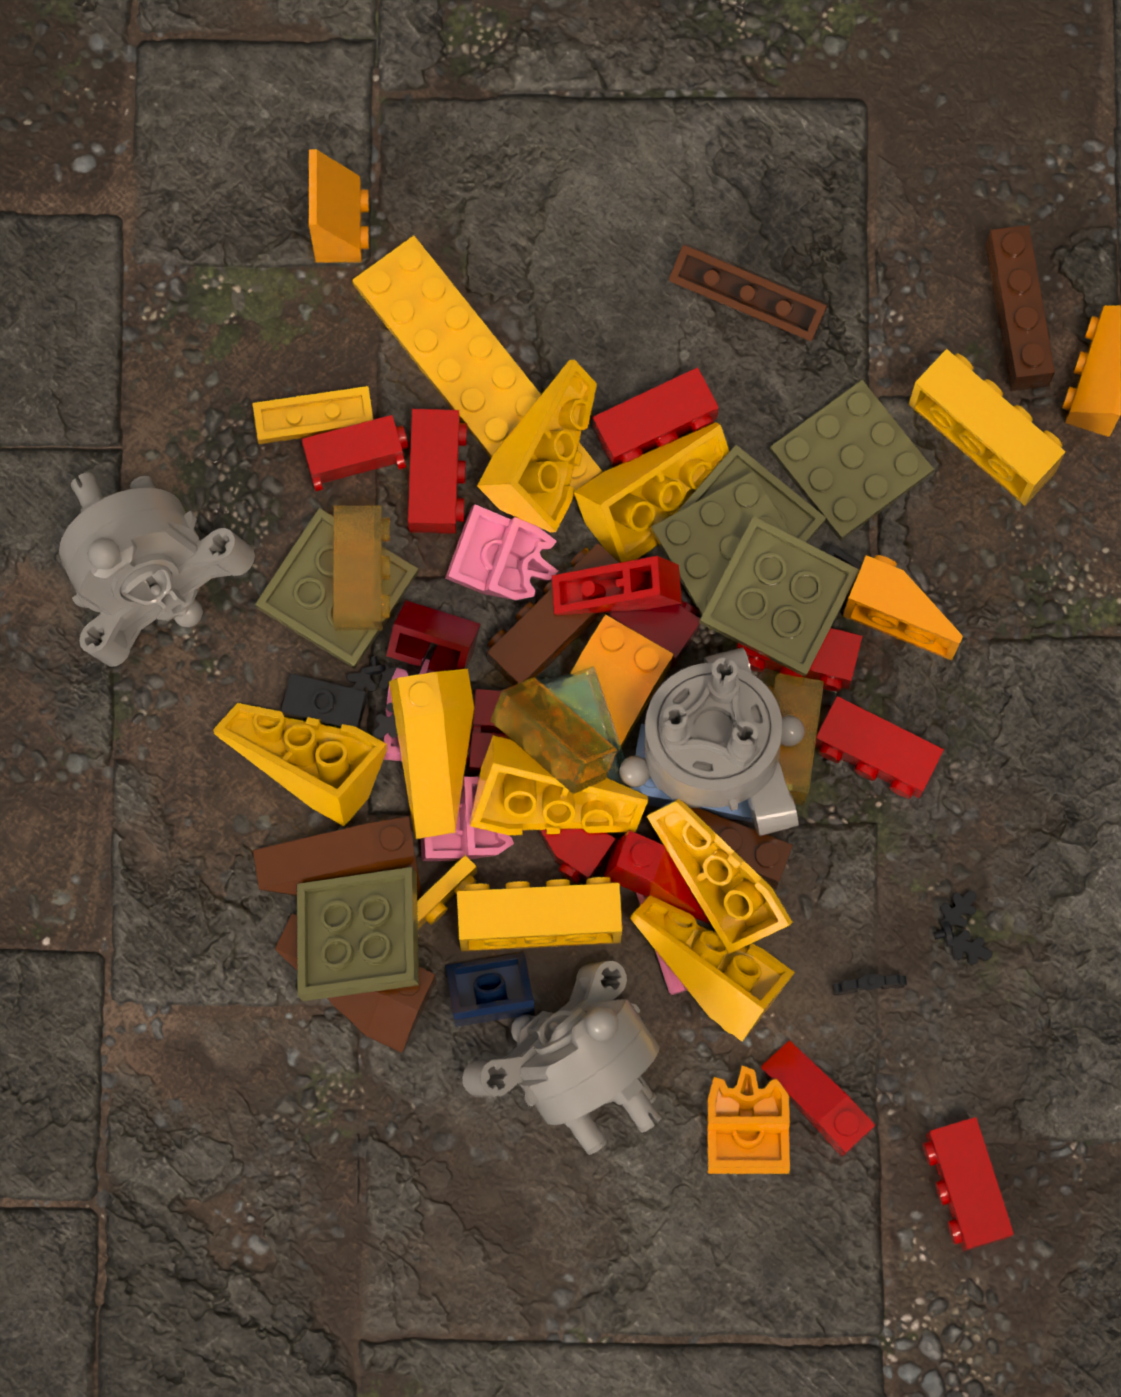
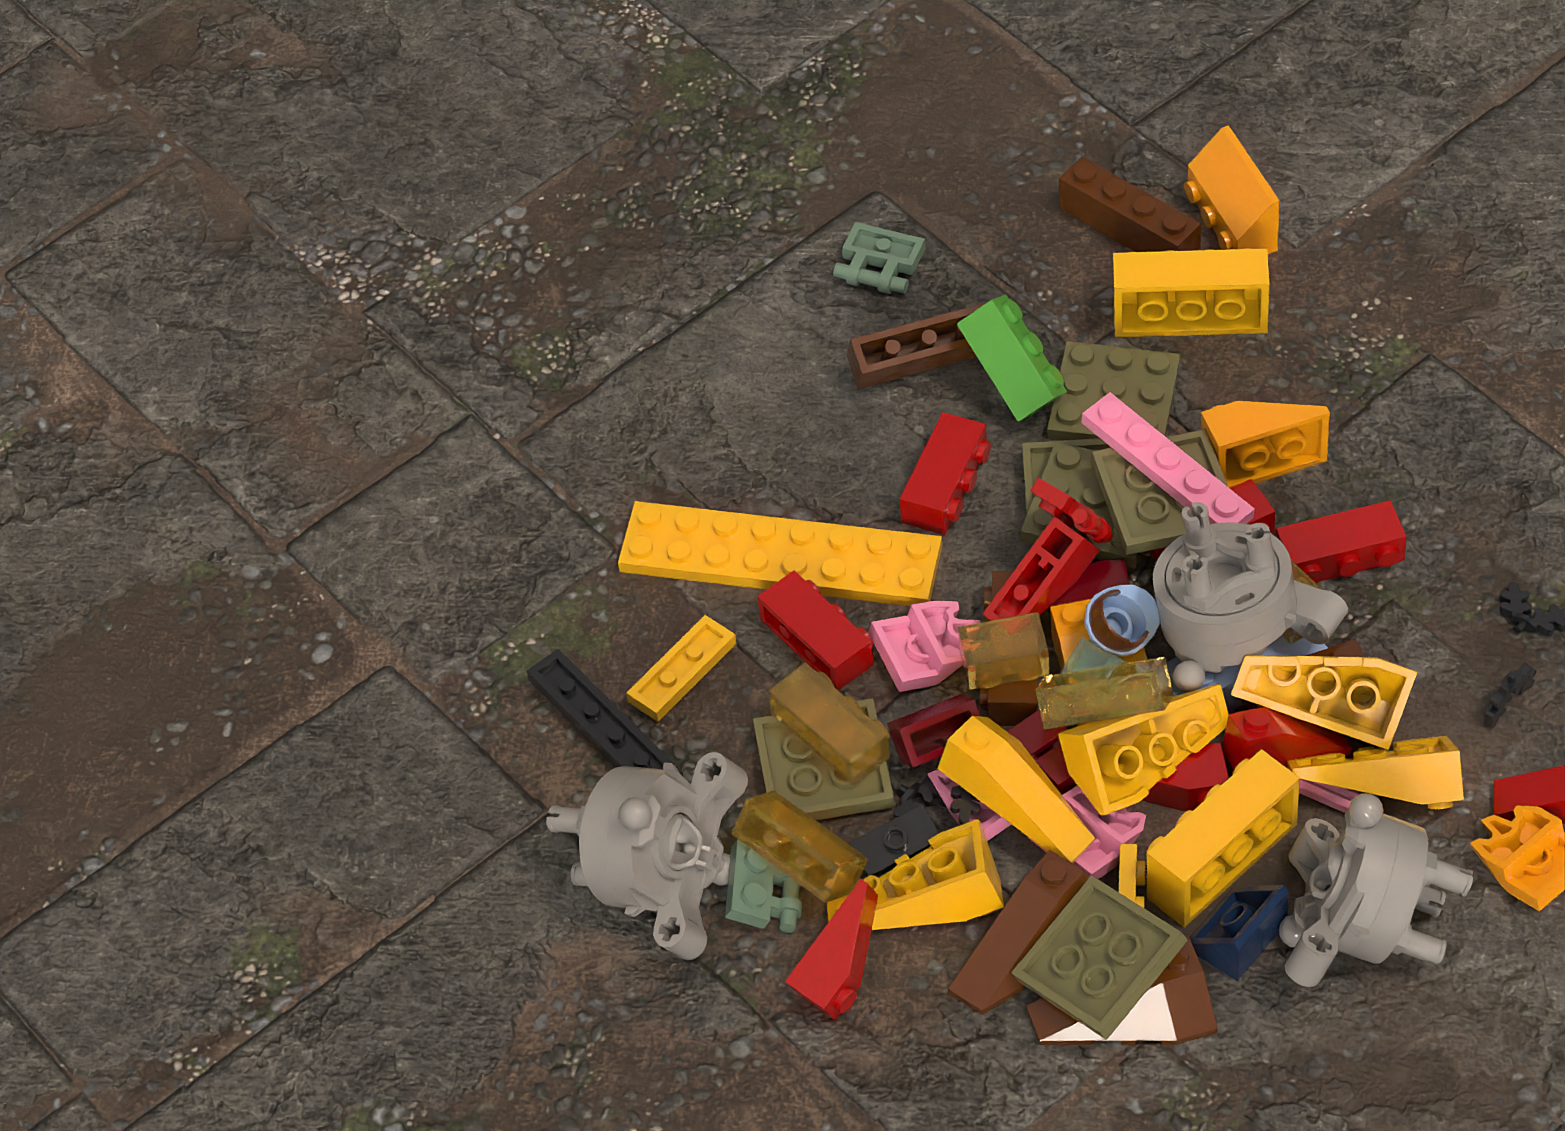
camera: 35 degrees left, 25 degrees down
red brick [302,415,409,492] -> none
light orange slope [309,149,369,263] -> none
yellow wedge [477,360,597,532] -> none
yellow wedge [574,423,730,563] -> none
none -> black plate [527,649,683,776]
none -> sand green plate [725,839,805,933]
none -> clear yellow brick [731,790,868,903]
none -> red slope [785,879,878,1020]
none -> sand green plate [833,222,926,294]
none -> bright green brick [957,295,1067,422]
none -> clear yellow brick [958,612,1049,690]
none -> red plate [1030,478,1113,543]
none -> bright pink plate [1081,392,1255,524]
none -> light blue piece [1084,585,1160,657]

